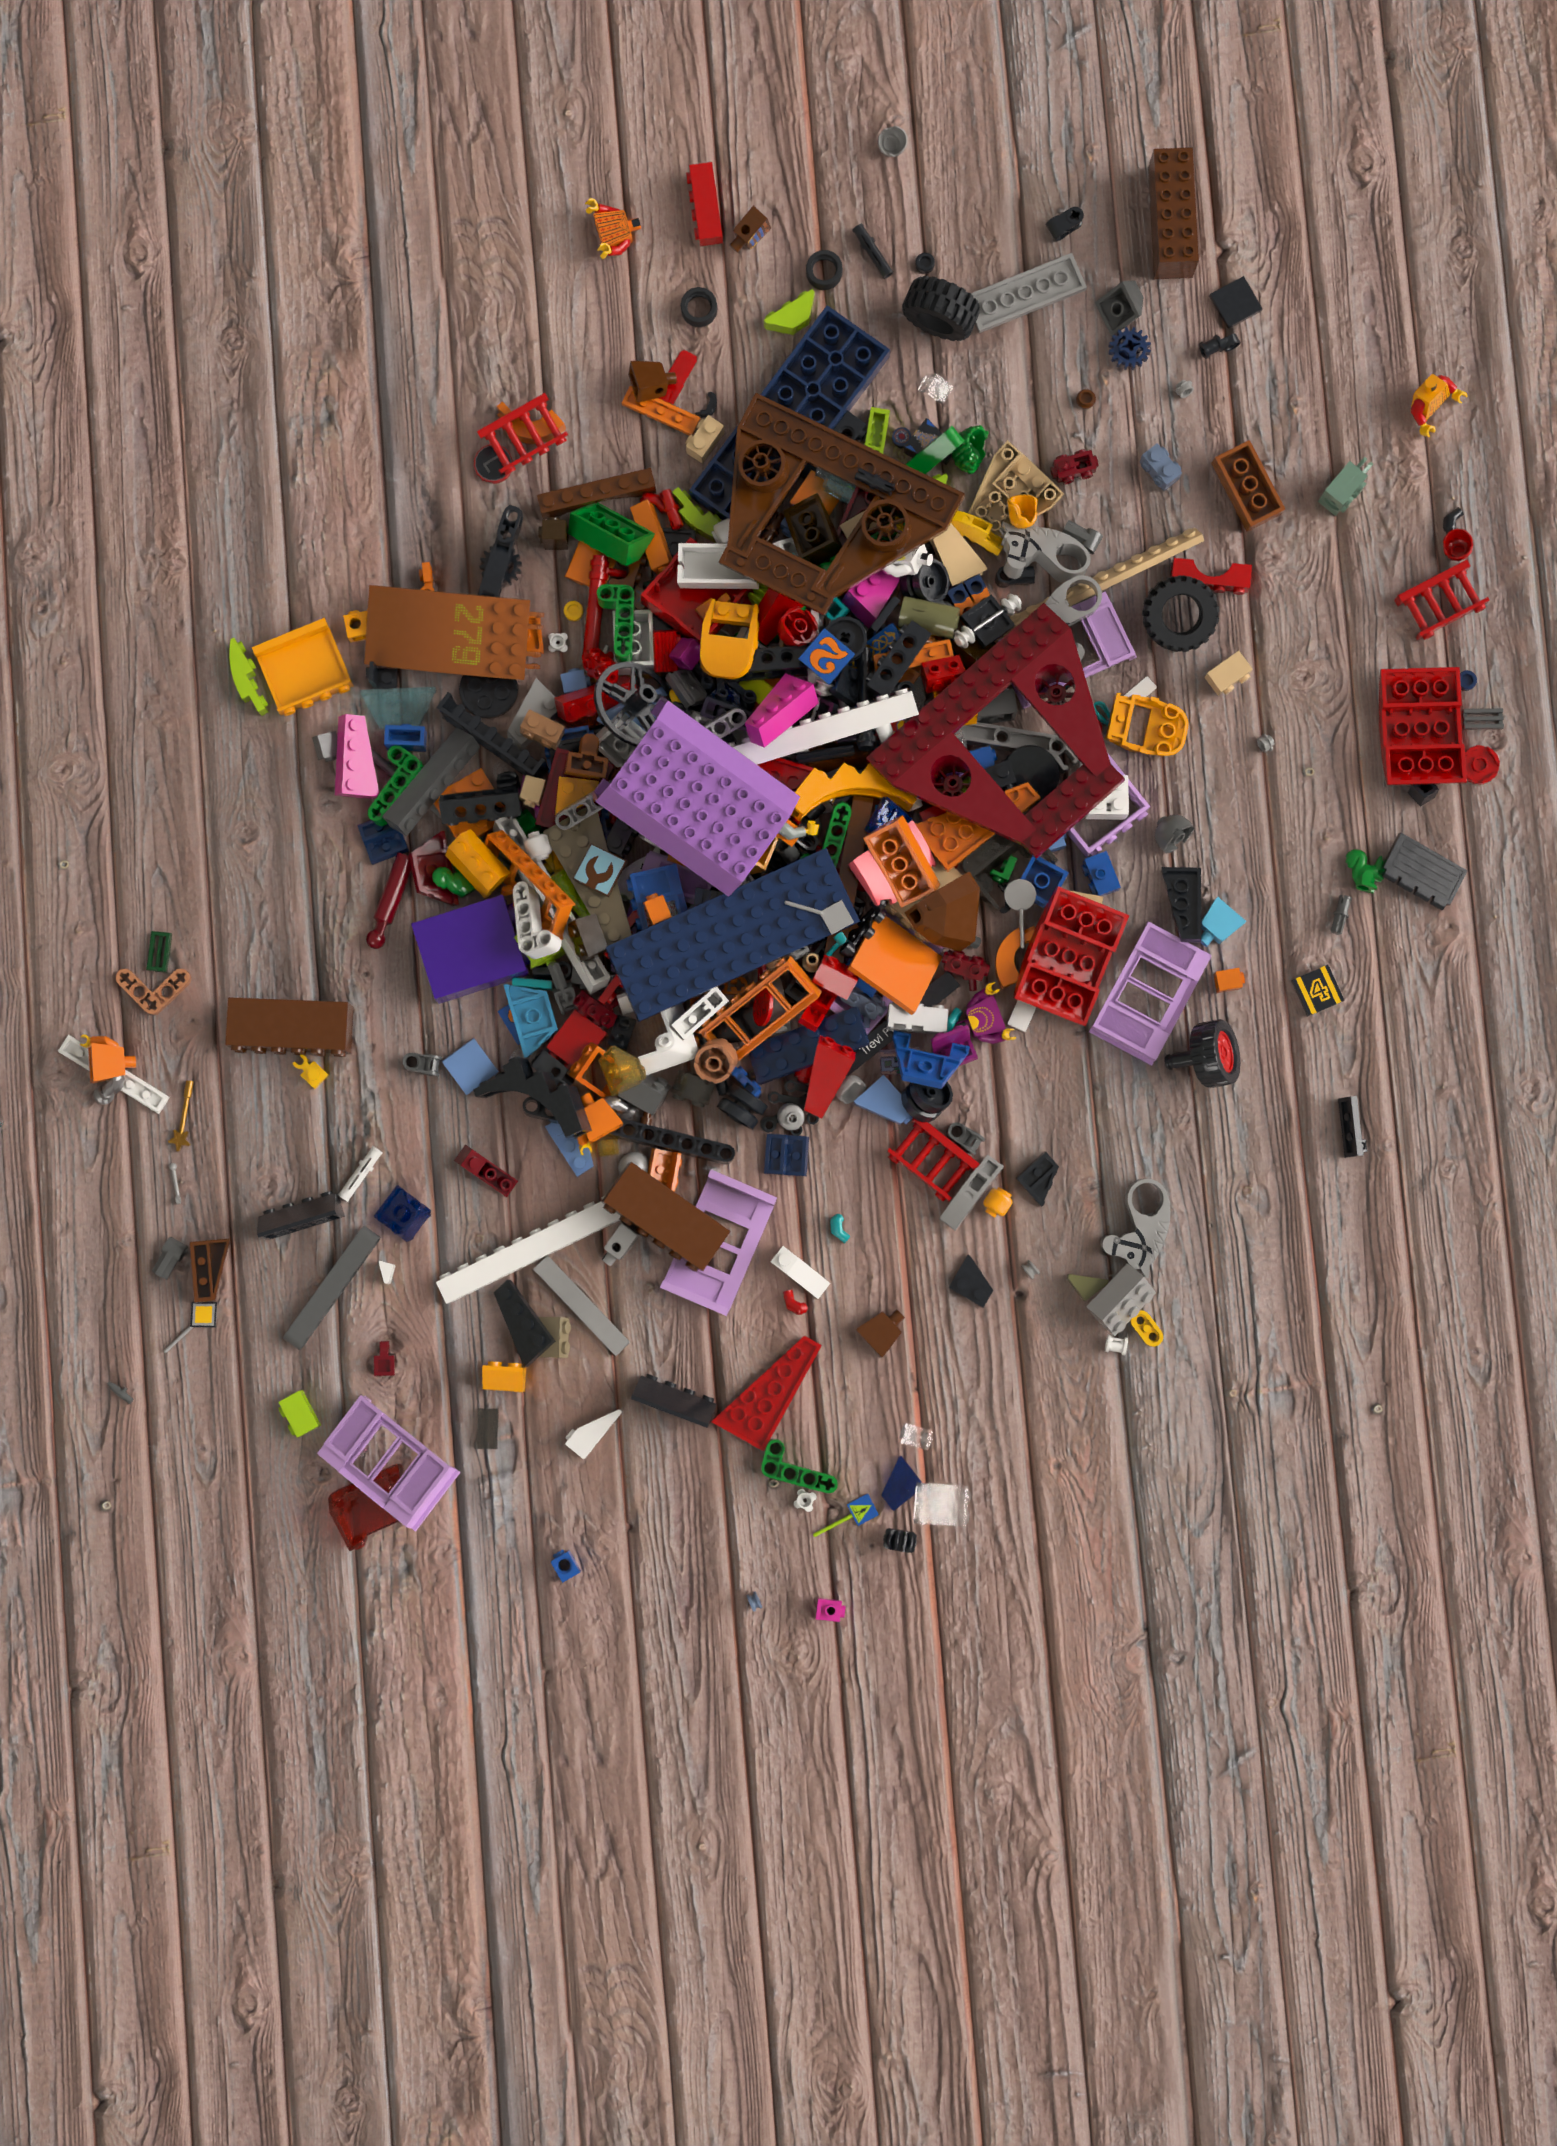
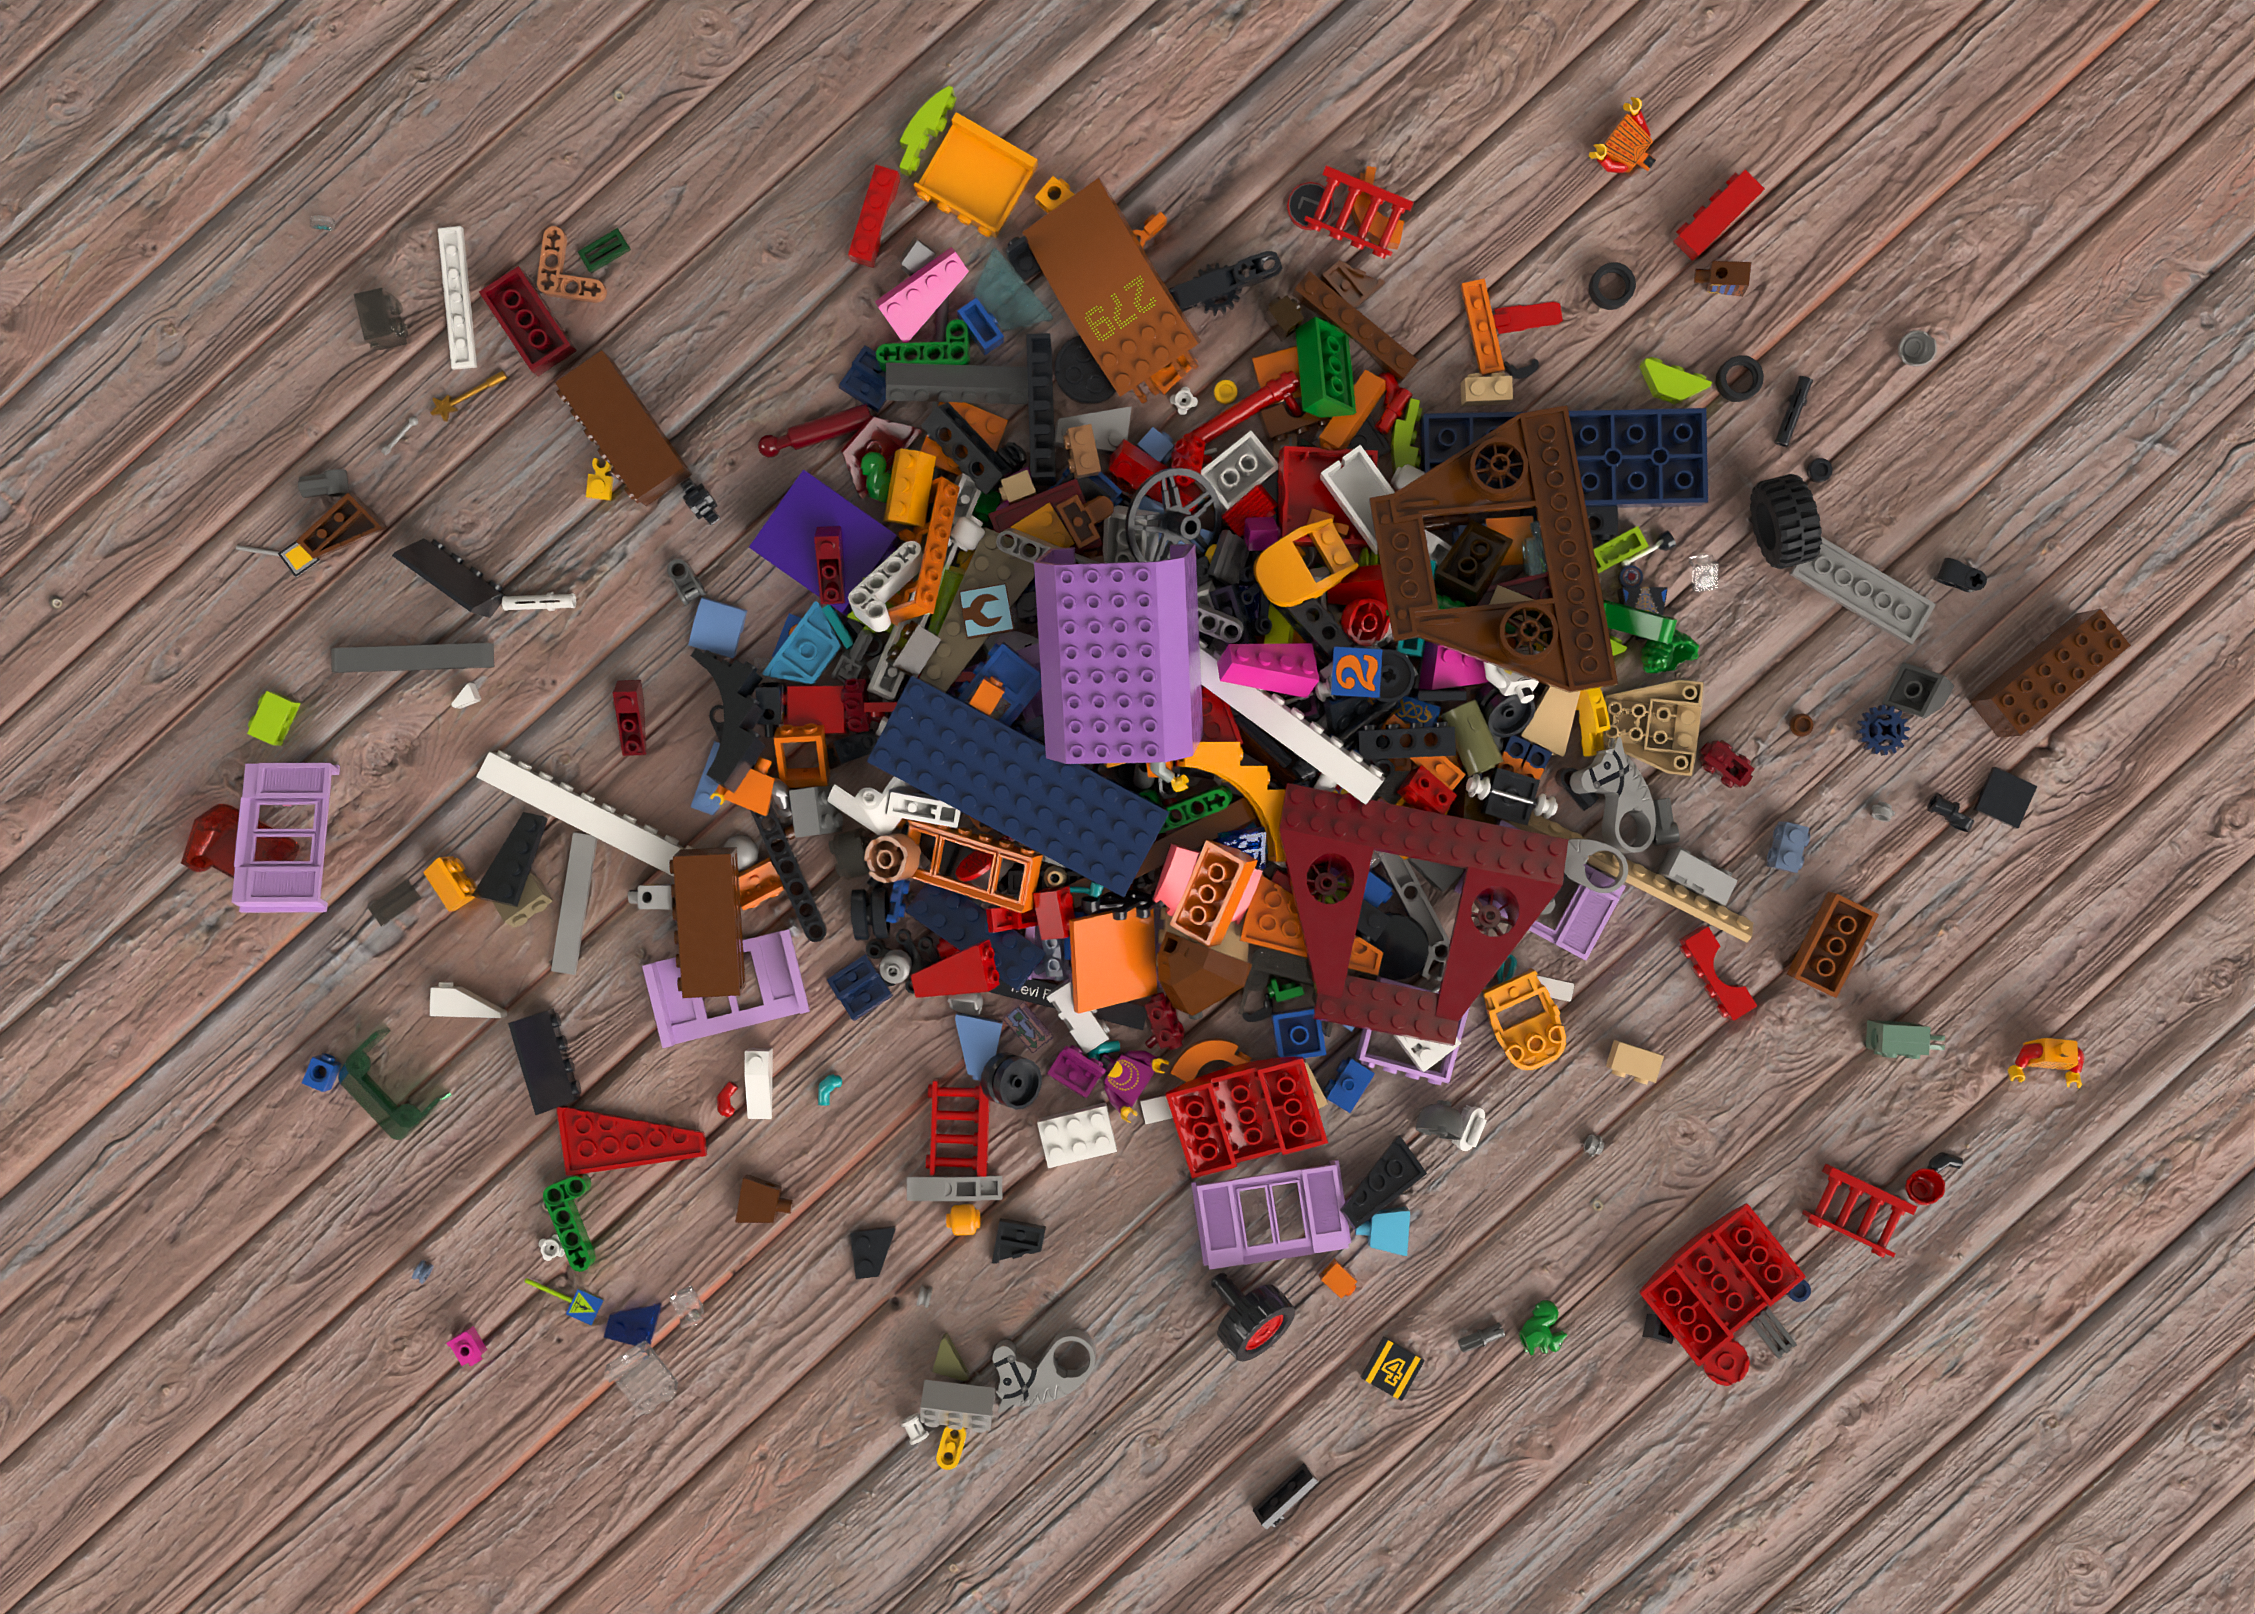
camera: 50 degrees right, 5 degrees up
orange torso [80,1034,136,1105] -> none
dark grey helmet [107,1382,134,1404] -> none
clear blue slope [374,1185,431,1242] -> none
dark red plate [374,1341,395,1376] -> none
green beam [597,584,635,663] -> none
clear yellow brick [597,1138,620,1157] -> none
clear yellow slope [598,1046,646,1097] -> none
reddish brown torso [628,361,677,402] -> none
light grey piece [784,900,854,935] -> none
black pin [854,468,895,496] -> none
black gear [883,1528,917,1553] -> none
blue wing [892,1030,970,1089] -> none
dark grey piece [946,1122,986,1156] -> none
light grey piece [1004,879,1036,949] -> none
light orange hair [1007,494,1037,529] -> none
black tyre [1142,575,1220,652] -> none
black hinge [1381,833,1468,910] -> none
none -> clear green windscreen [338,1028,452,1140]
none -> clear smoke brick [354,288,408,350]
none -> dark red brick [479,266,577,376]
none -> black gear [680,478,720,526]
none -> dark red slope [814,526,845,604]
none -> red arch [848,165,901,268]
none -> white brick [1037,1102,1117,1168]
none -> reddish brown wing [1320,260,1385,308]
none -> white piece [1451,1105,1487,1151]
none -> hinge [1621,530,1676,568]
none -> light grey wedge [1657,847,1738,906]

